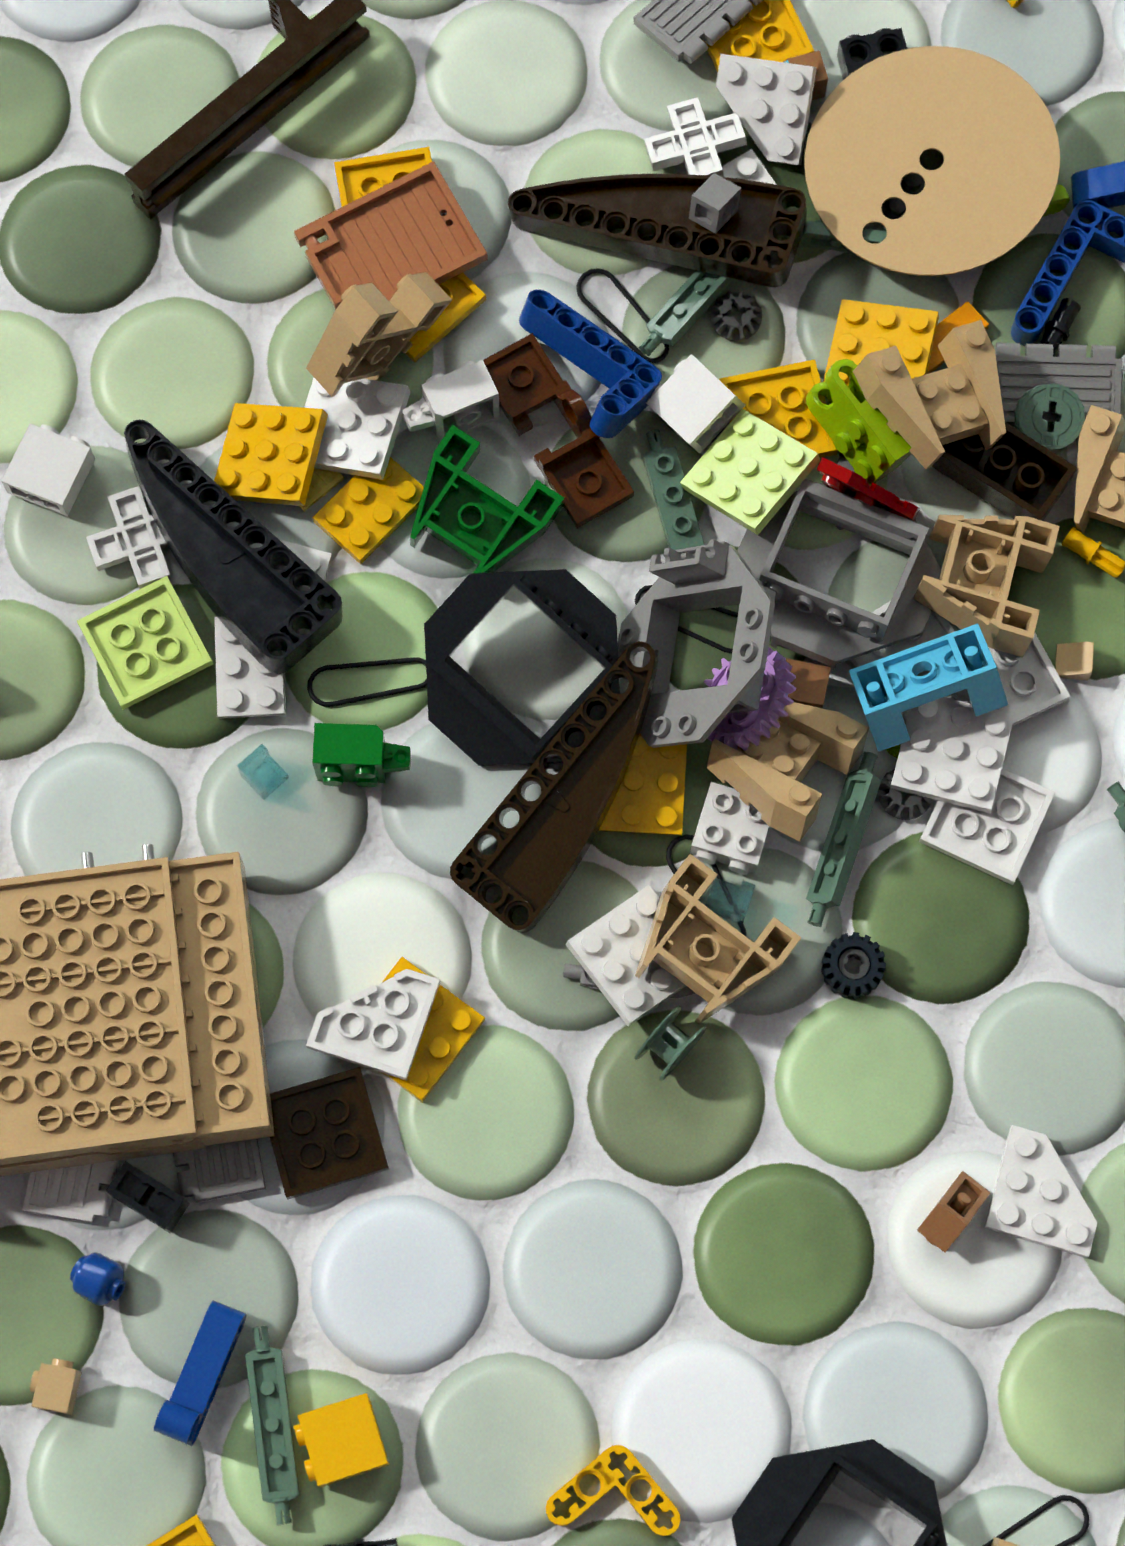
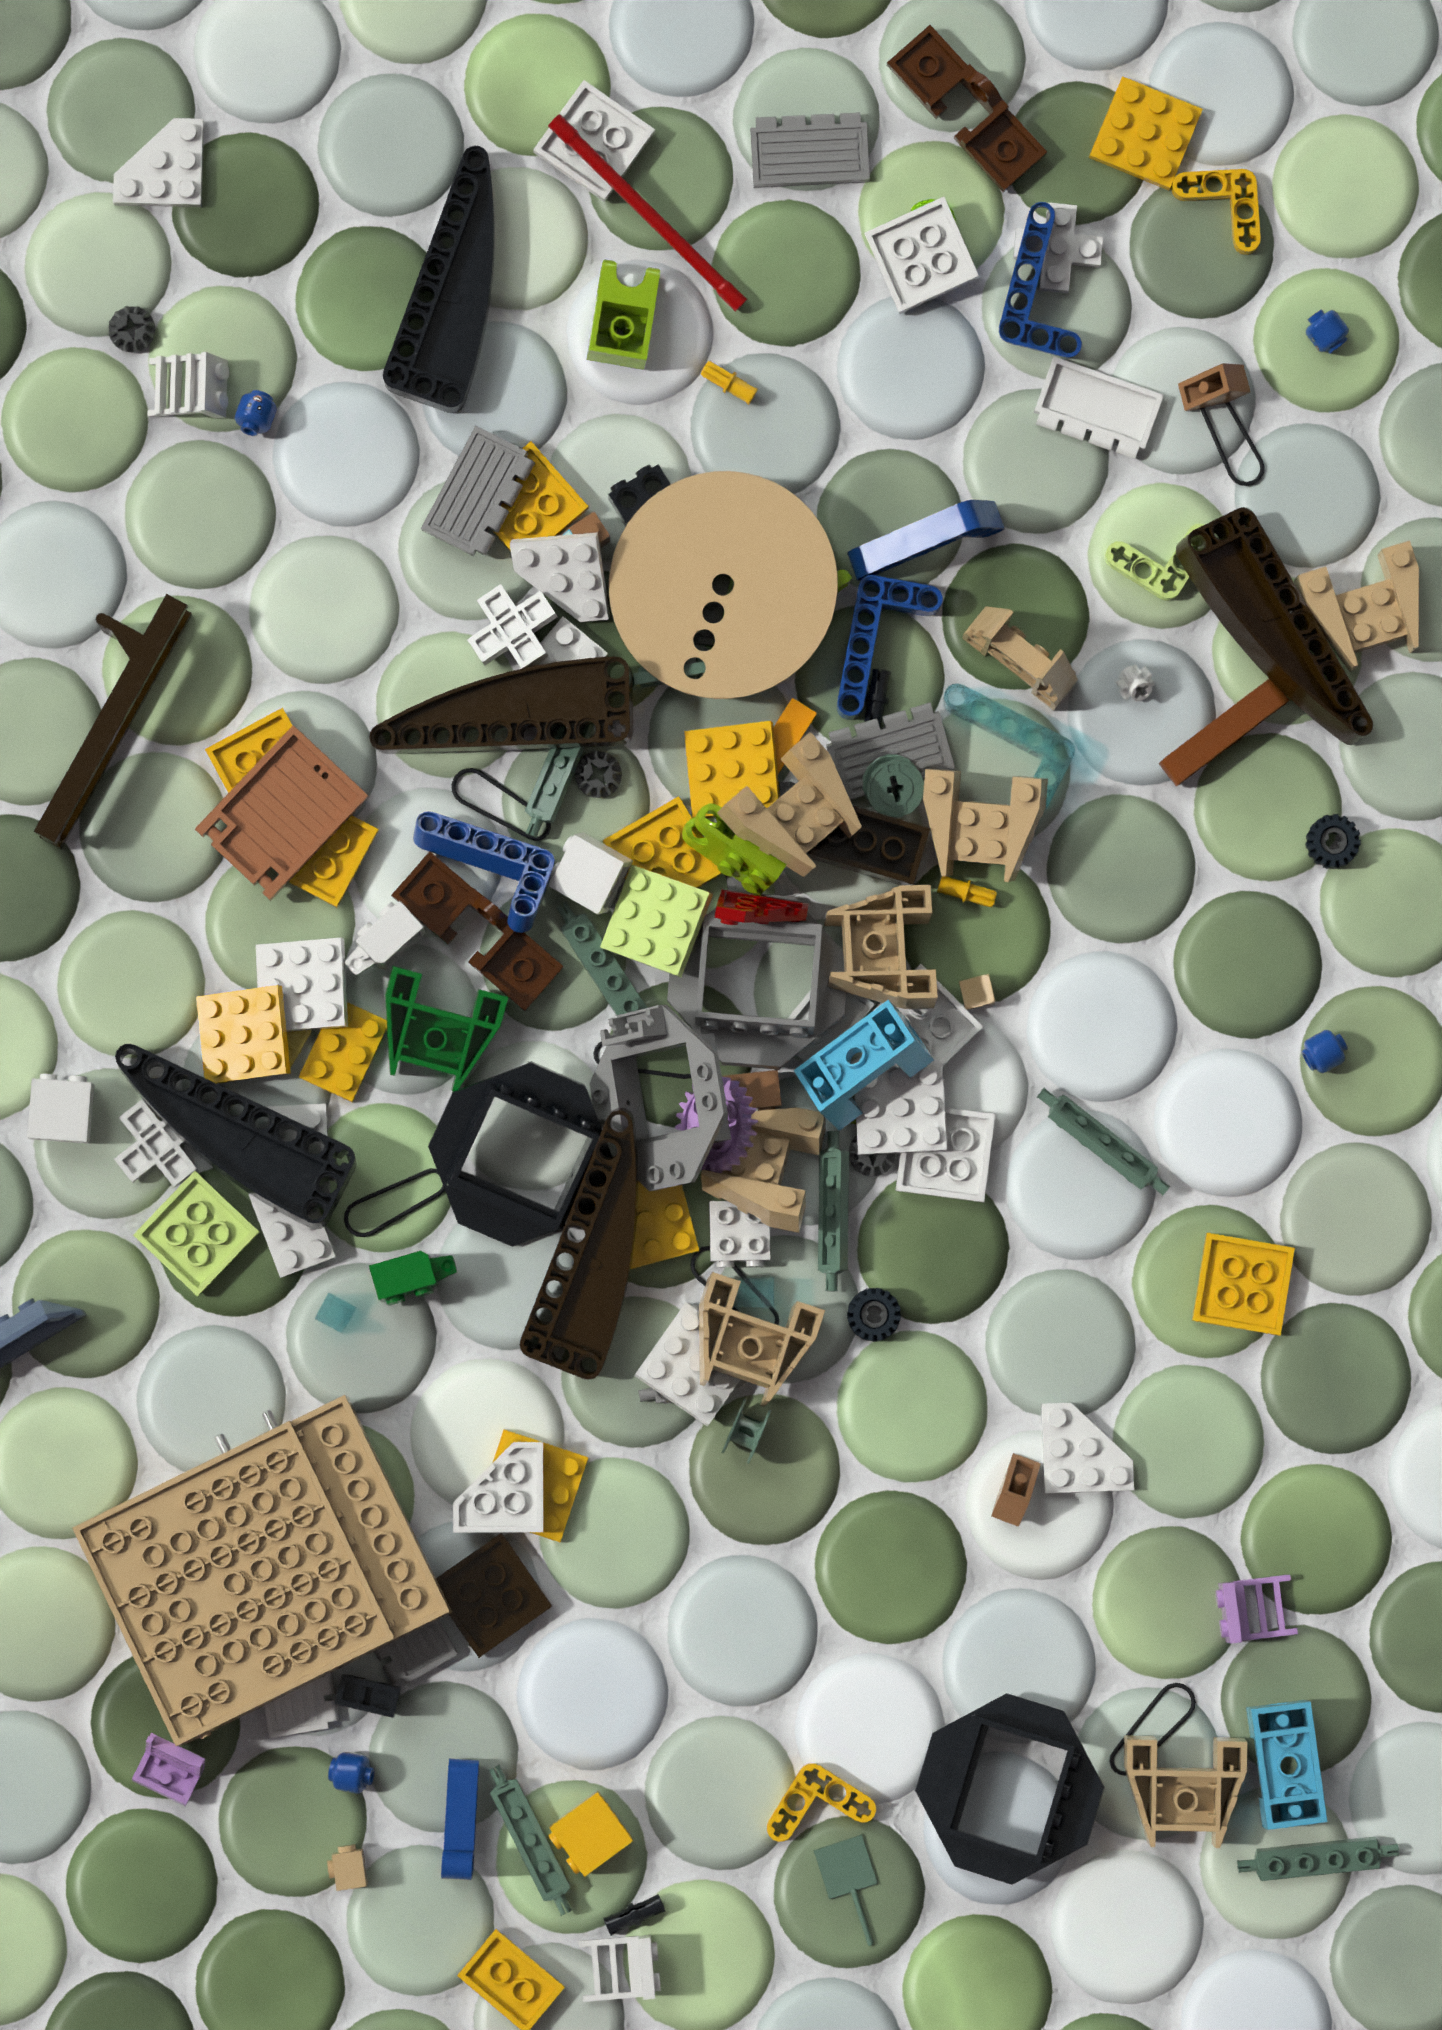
camera: 25 degrees left, 10 degrees up
tan wedge [306,272,452,397] -> none
light grey brick [689,173,741,234] -> none

